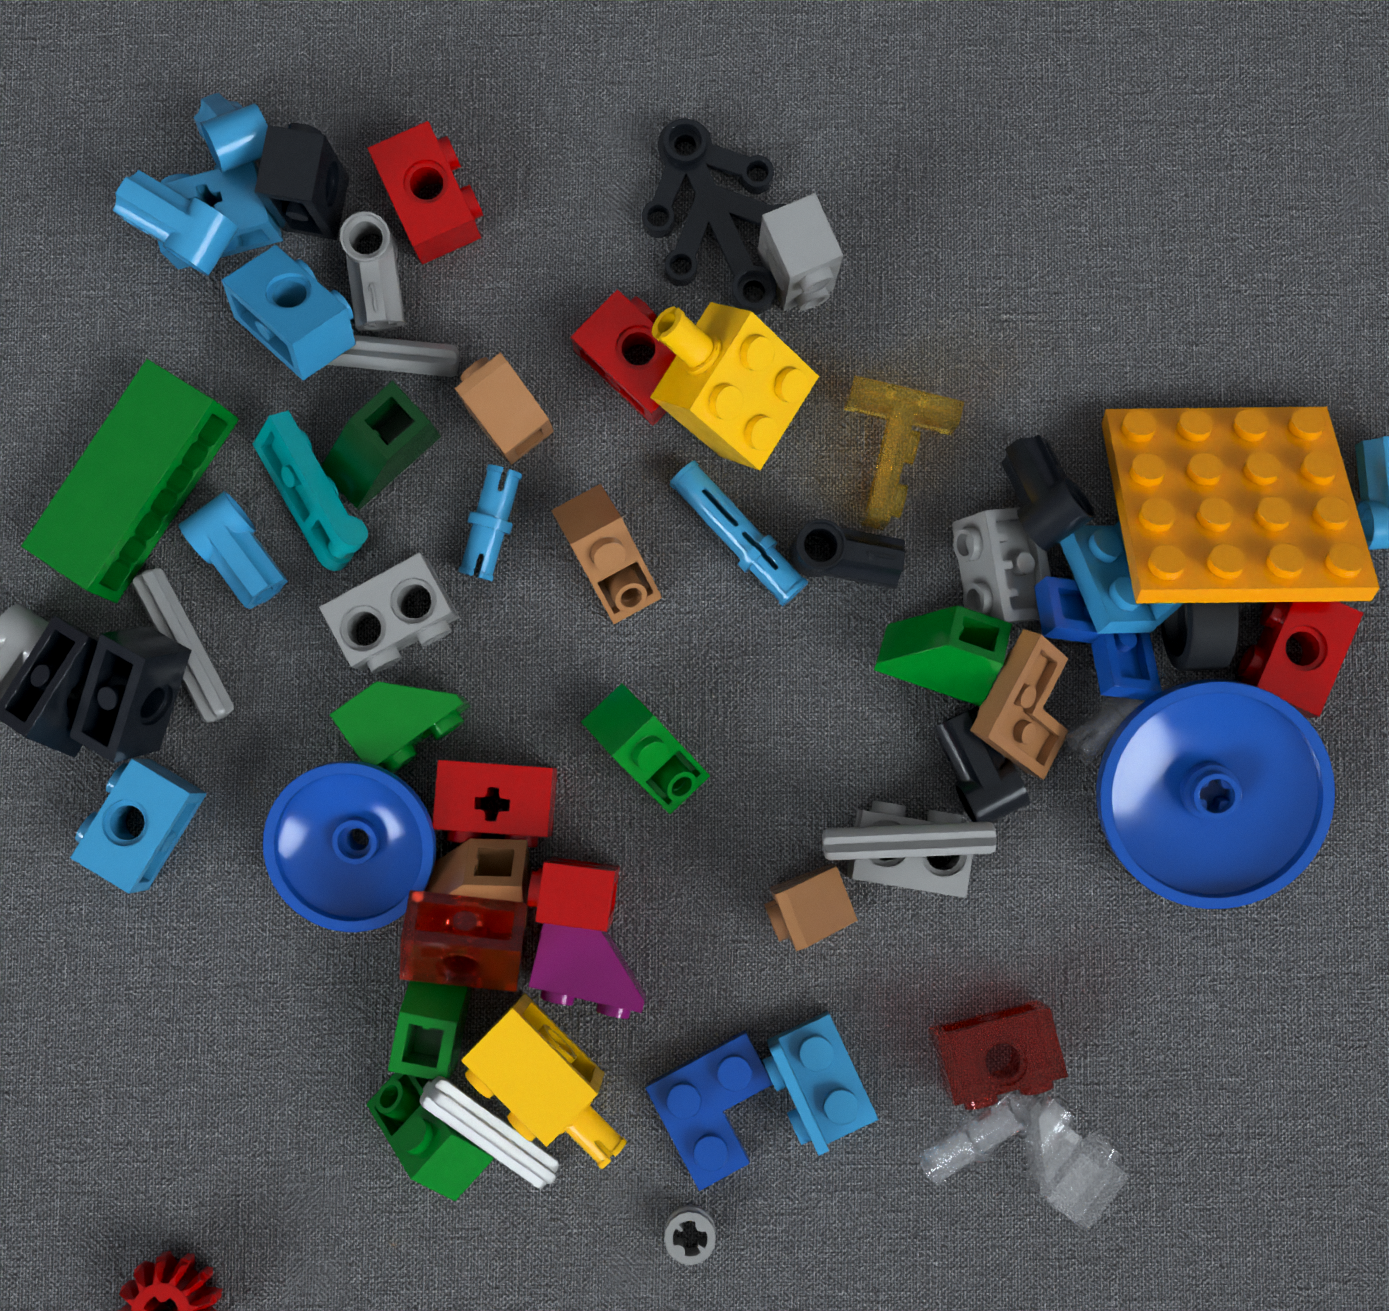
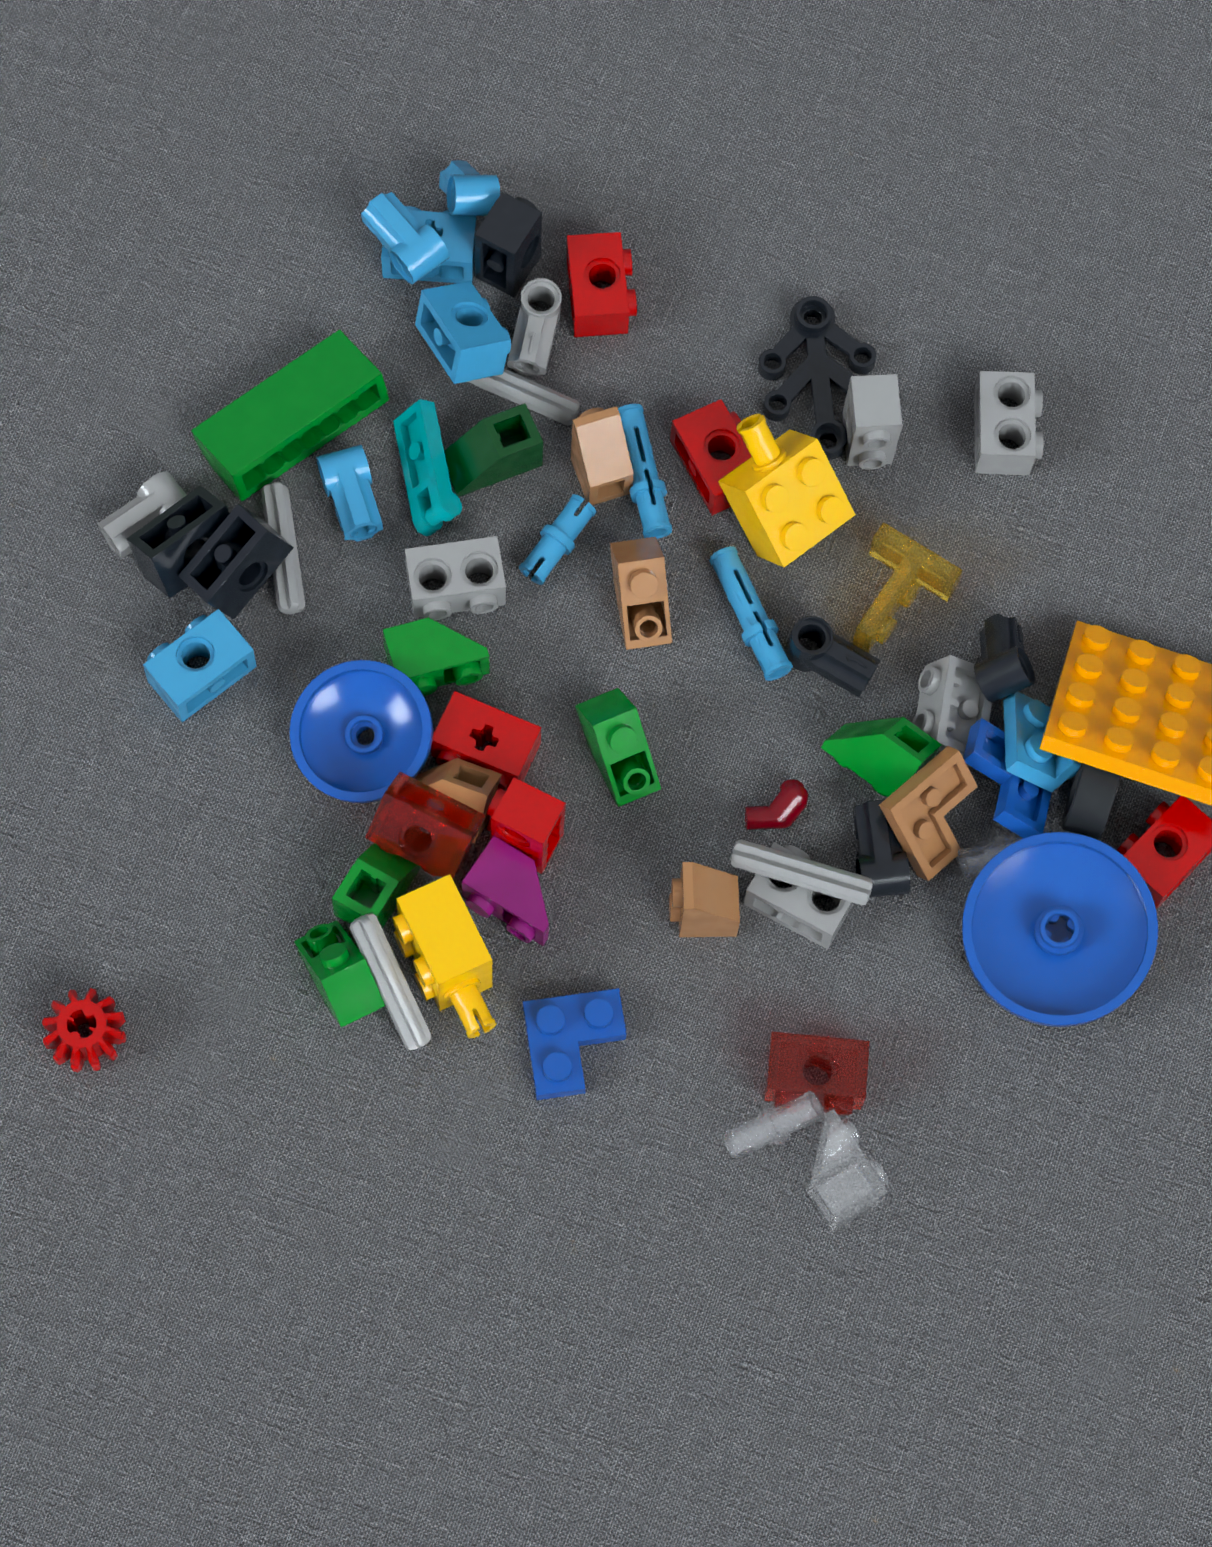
camera: 15 degrees right, 15 degrees down
light grey bush [664,1205,716,1265] -> none
dark azure bracket [762,1011,879,1156] -> none
none -> dark azure pin [618,404,672,539]
none -> dark red arm [745,779,808,830]
none -> light grey brick [974,371,1044,475]

